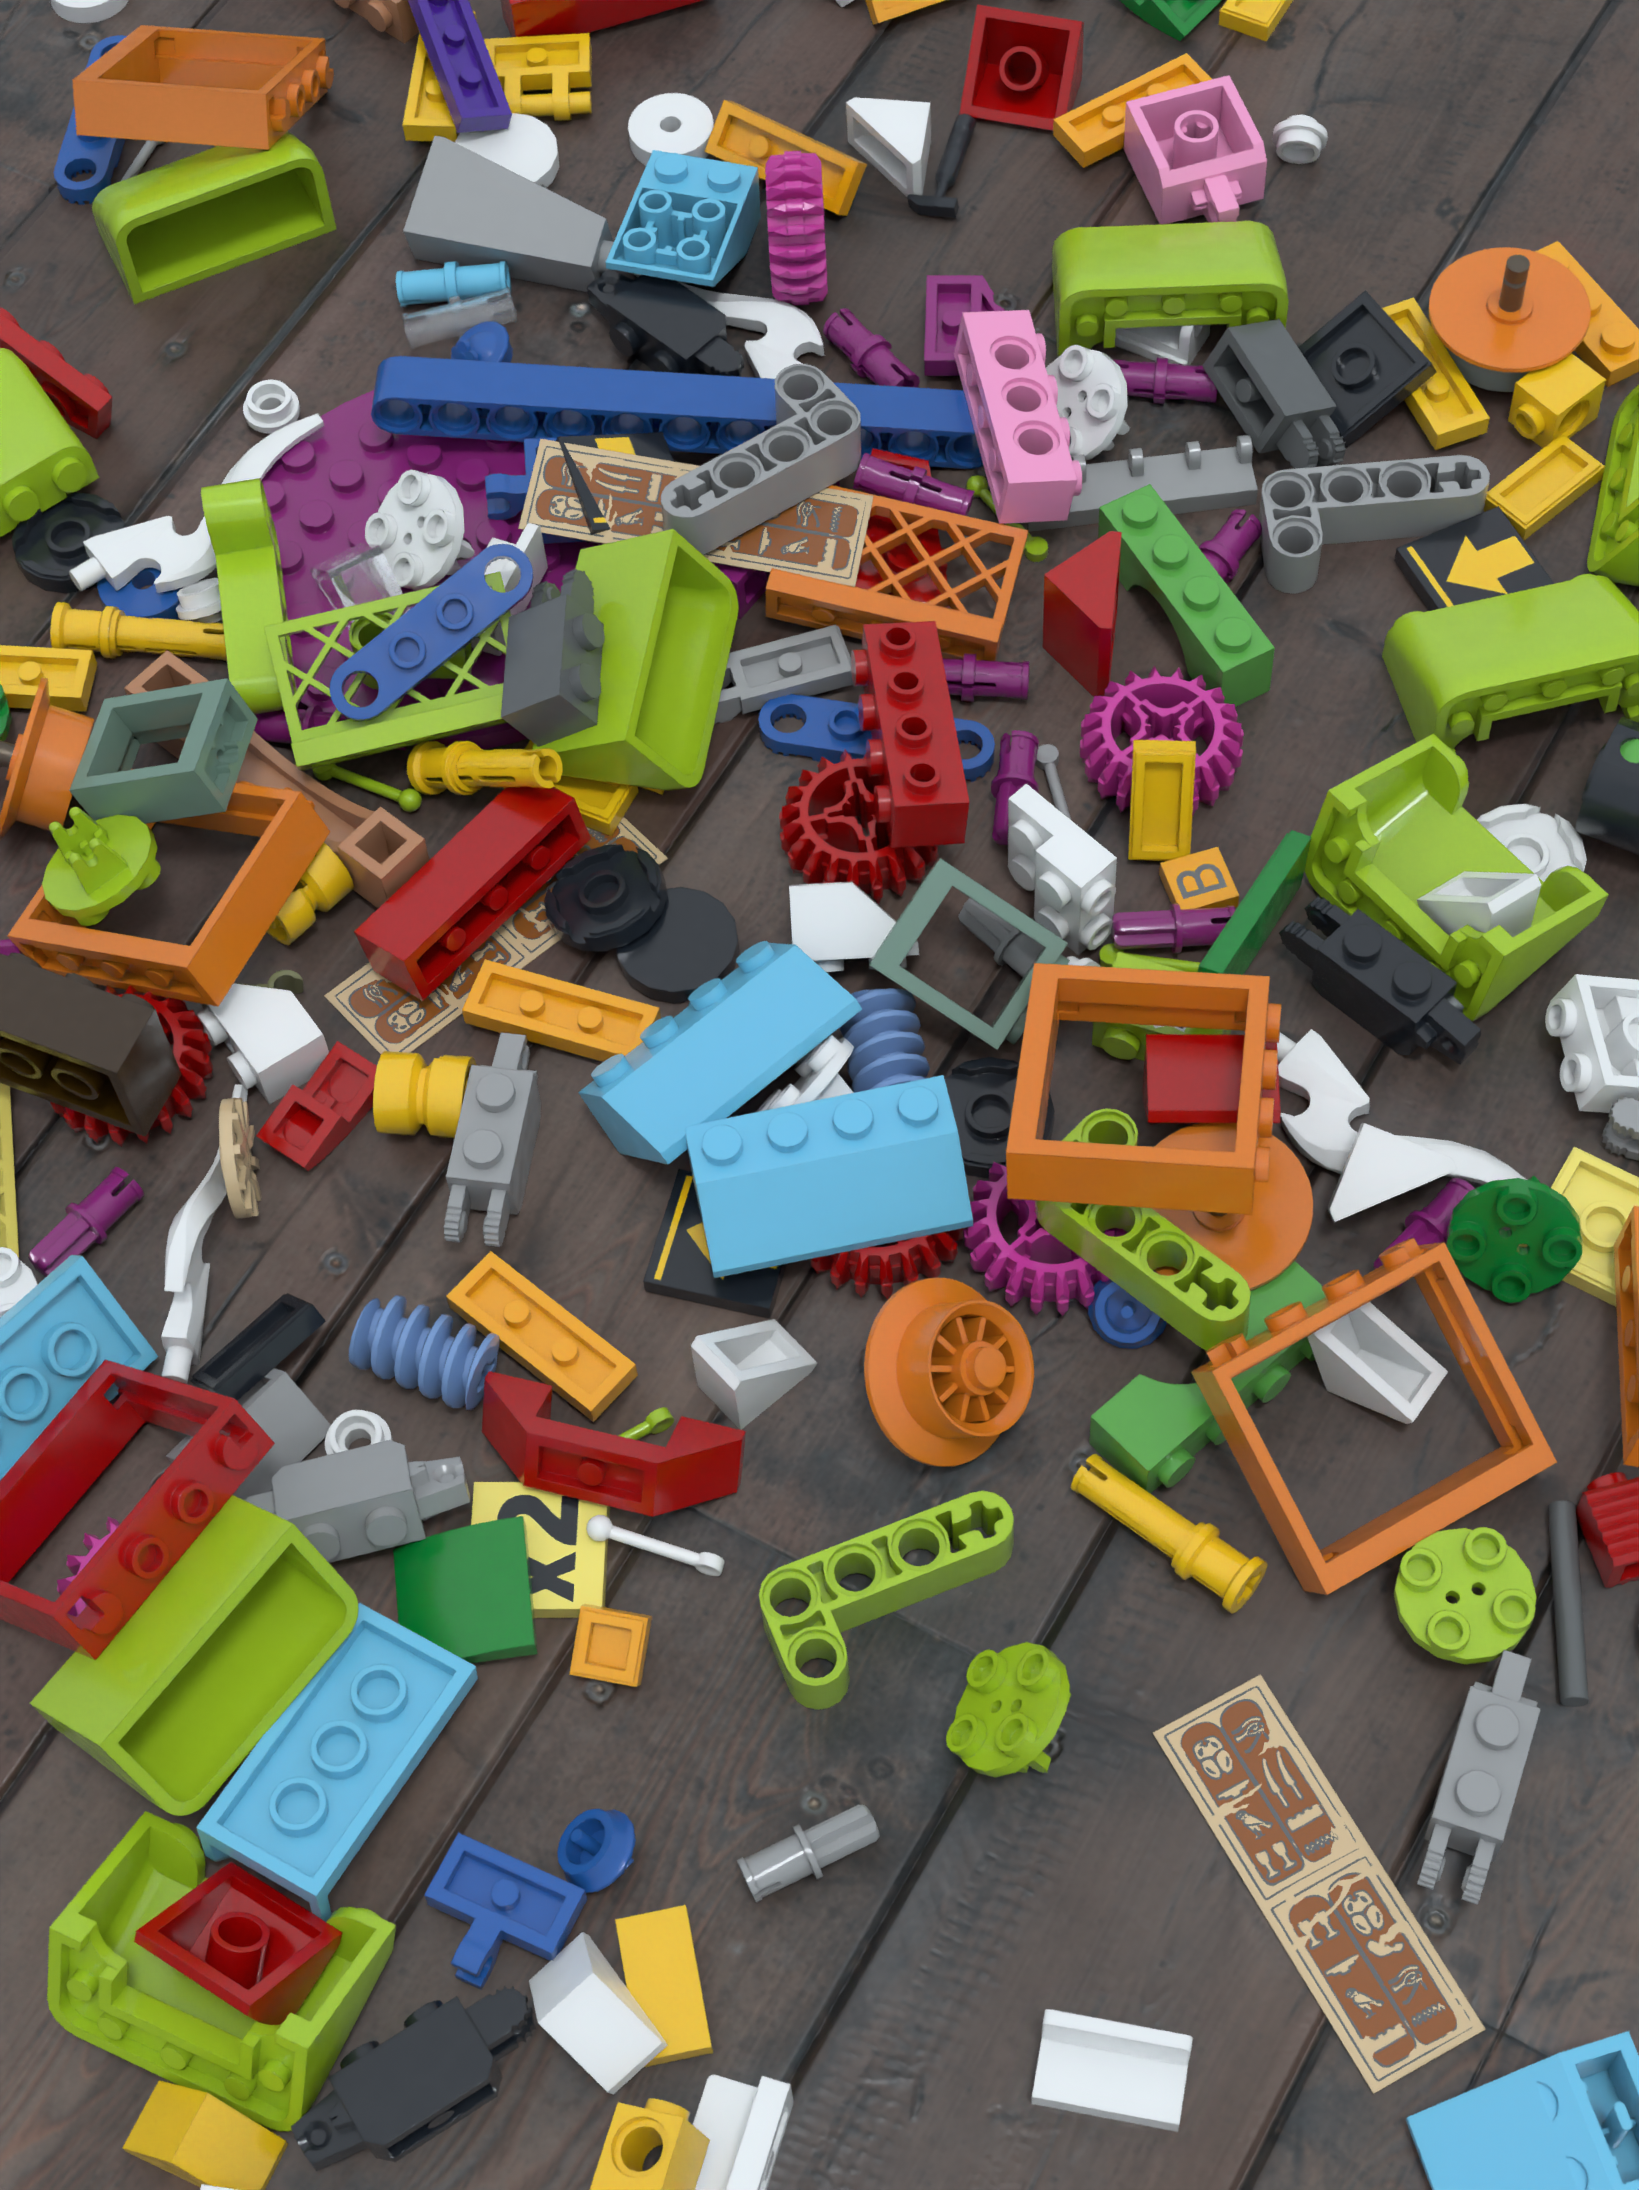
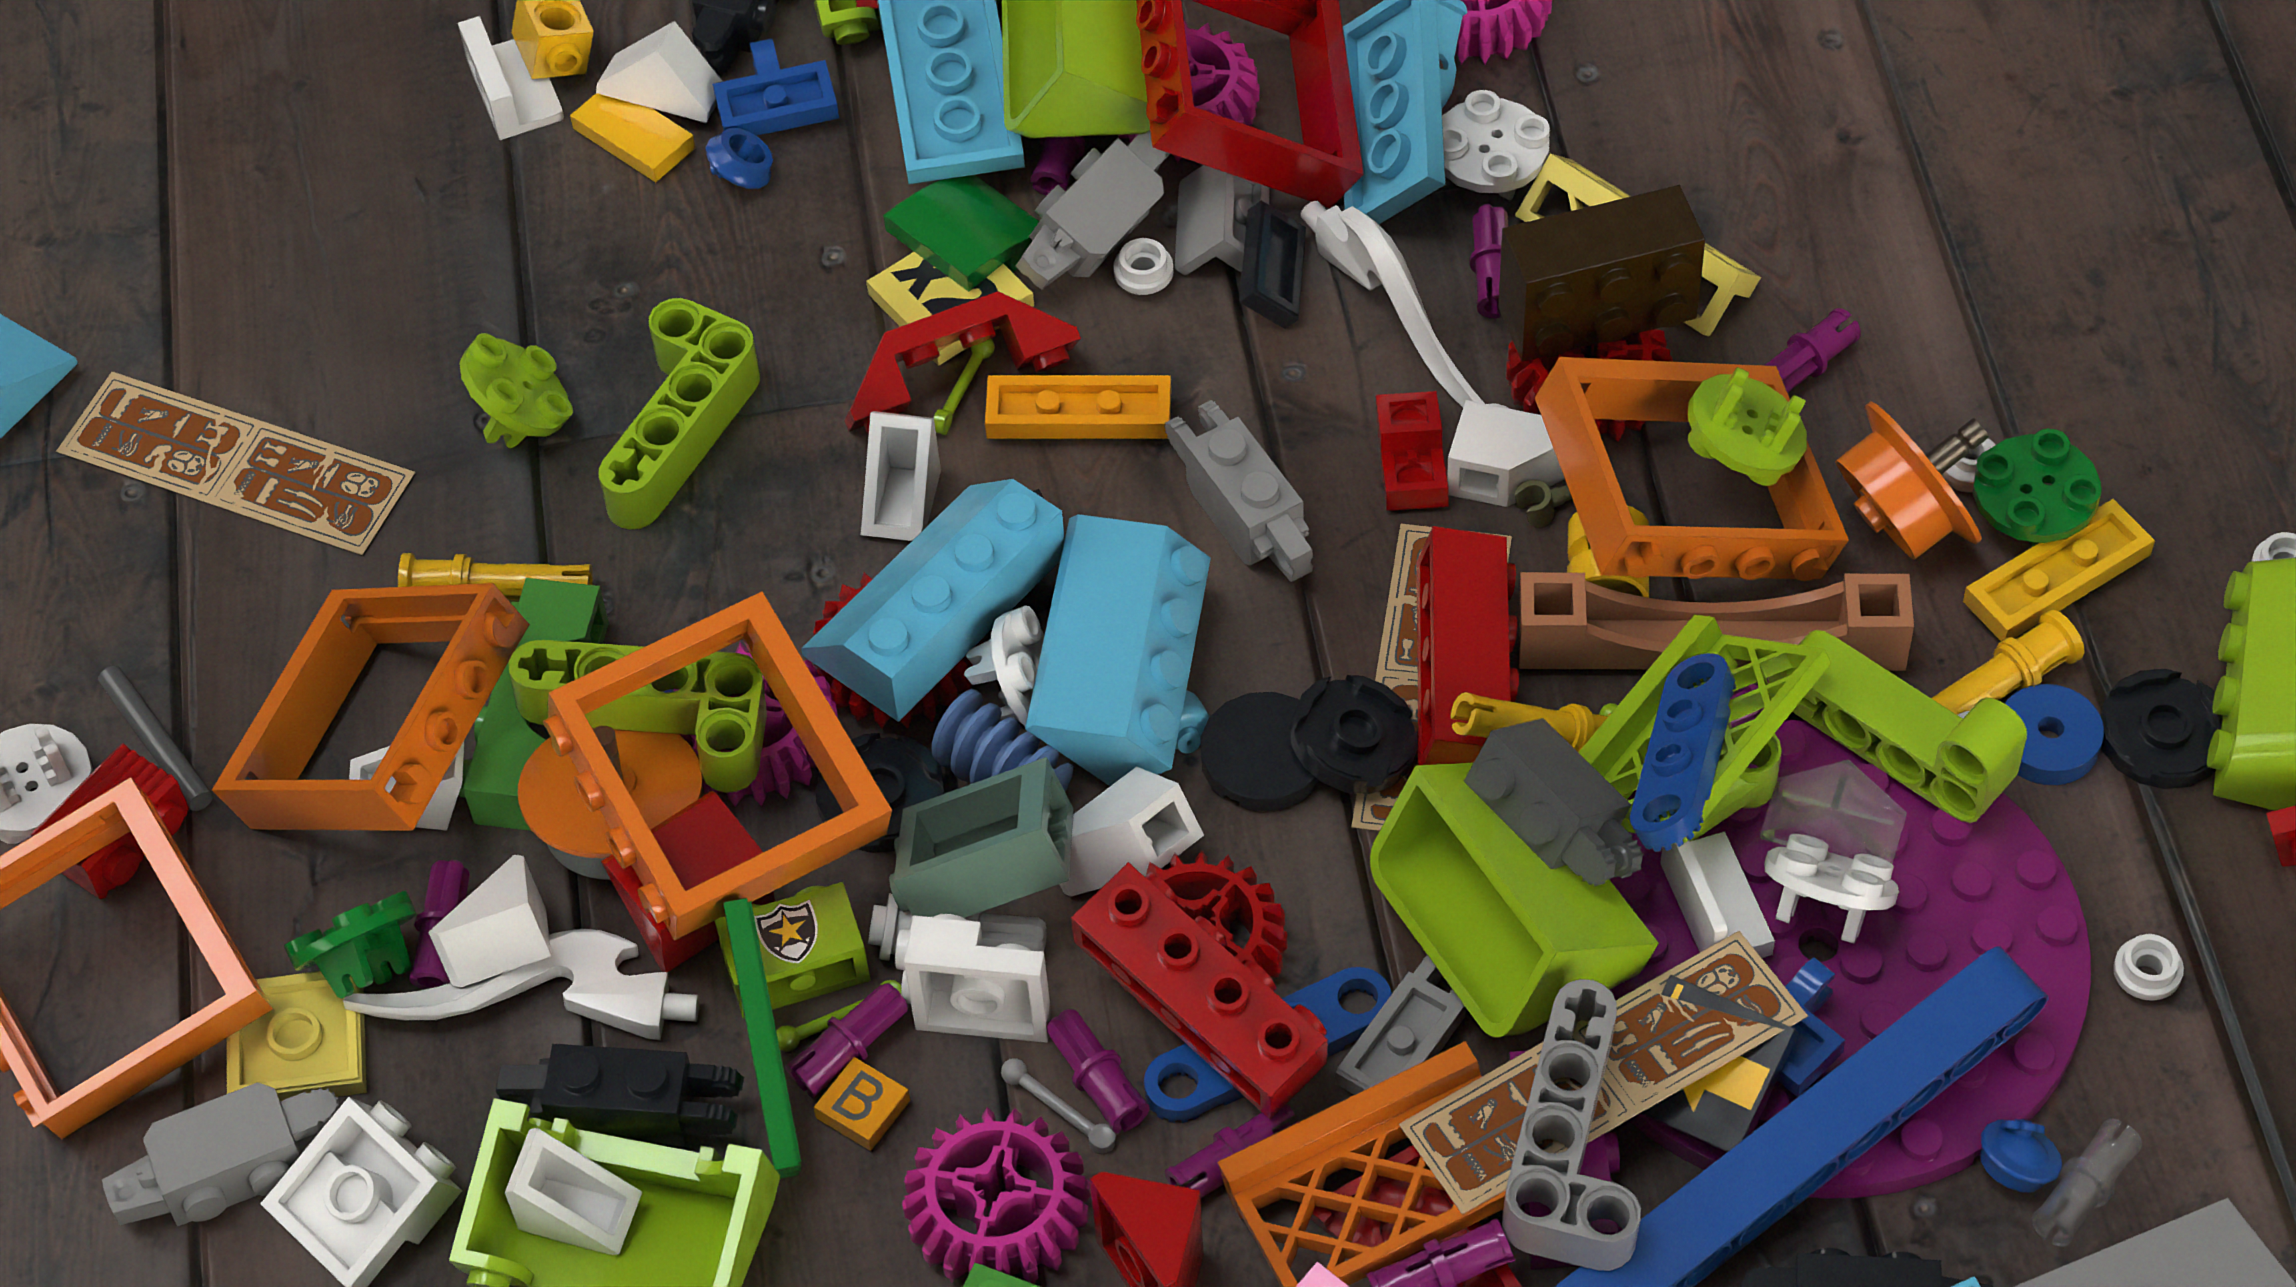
camera: 140 degrees right, 5 degrees down
white piece [69,413,324,593] -> none
sand green window [69,678,258,824] -> none
tan wheel [219,1098,261,1219] -> none
medium blue piece [349,1295,500,1411] -> none
yellow wheel [373,1051,476,1138] -> none
medium azure pin [396,261,511,307] -> none
light orange plate [462,959,661,1062] -> none
light orange tile [569,1604,652,1687] -> none
white hinge [586,1515,725,1576] -> none
light grey axle [737,1805,880,1903] -> none
orange piece [864,1278,1034,1467] -> none
white panel [1031,2009,1193,2132] -> none
yellow tile [1128,739,1196,861] -> none
lime plate [1393,1527,1537,1664] -> none
light grey hinge [1417,1650,1541,1905] -> none

